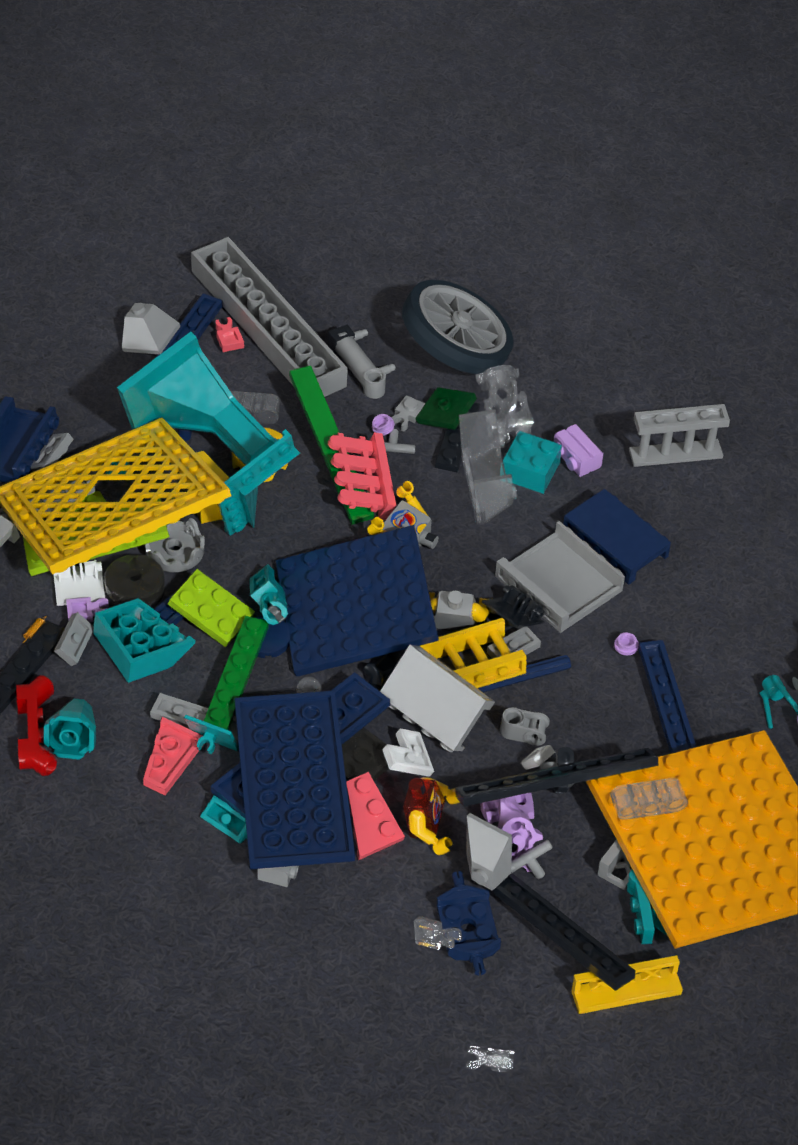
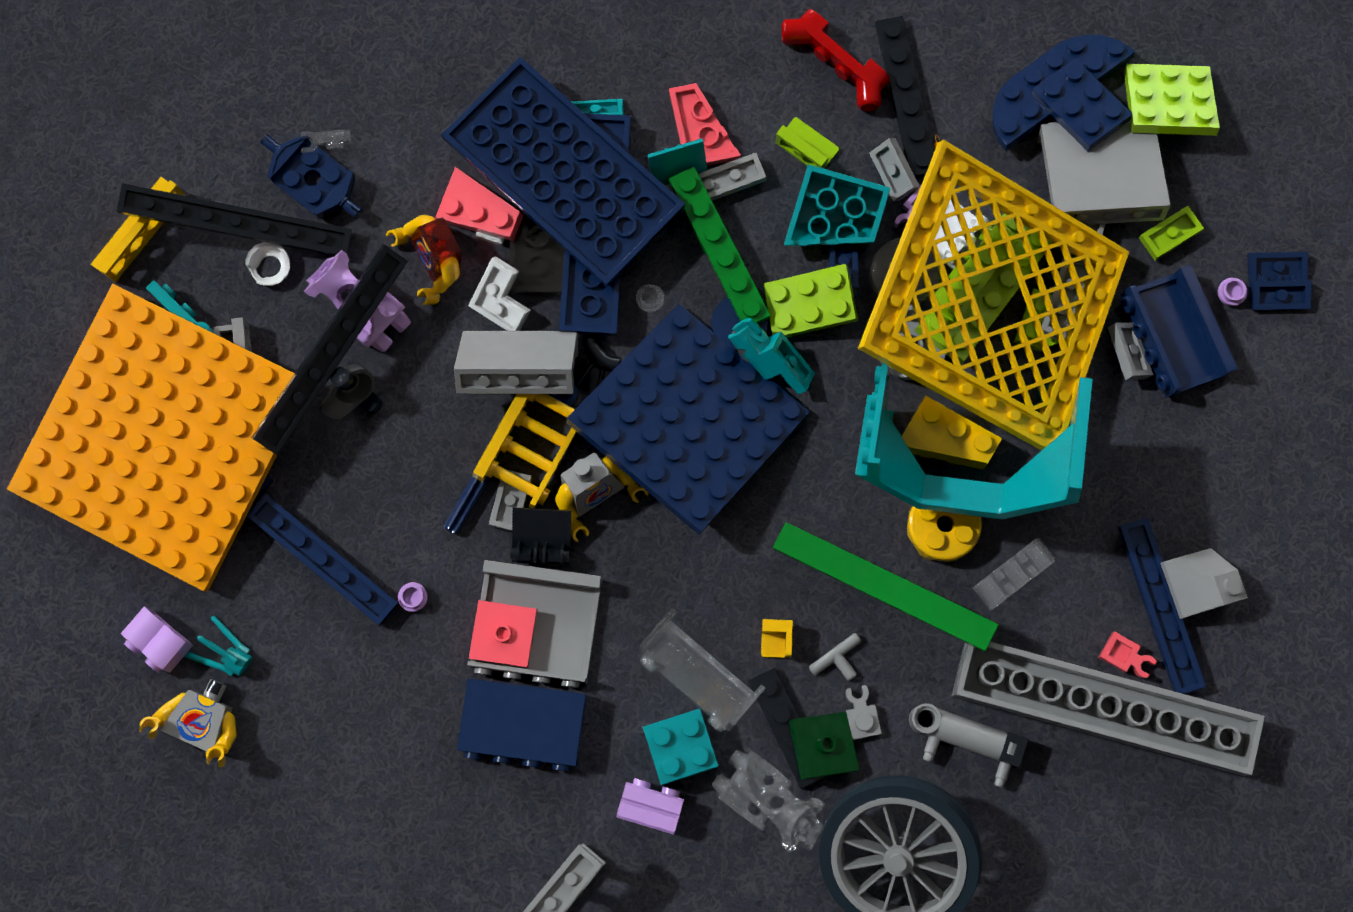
camera: 145 degrees right, 30 degrees up
teal cone [44,698,96,760] -> none
coral fence [328,432,396,519] -> none
torso [367,481,439,549] -> none
lavender plate [372,414,395,436] -> none
light grey slope [466,813,512,891] -> none
clear plate [466,1046,515,1072] -> none
light grey piece [500,707,550,746] -> none
light grey piece [511,840,553,879] -> none
white tile [521,745,555,770] -> none
clear beam [610,778,688,819] -> none
none -> white piece [245,242,290,286]
none -> coral plate [469,600,537,668]
none -> yellow panel [761,619,793,658]
none -> lime panel [775,117,839,169]

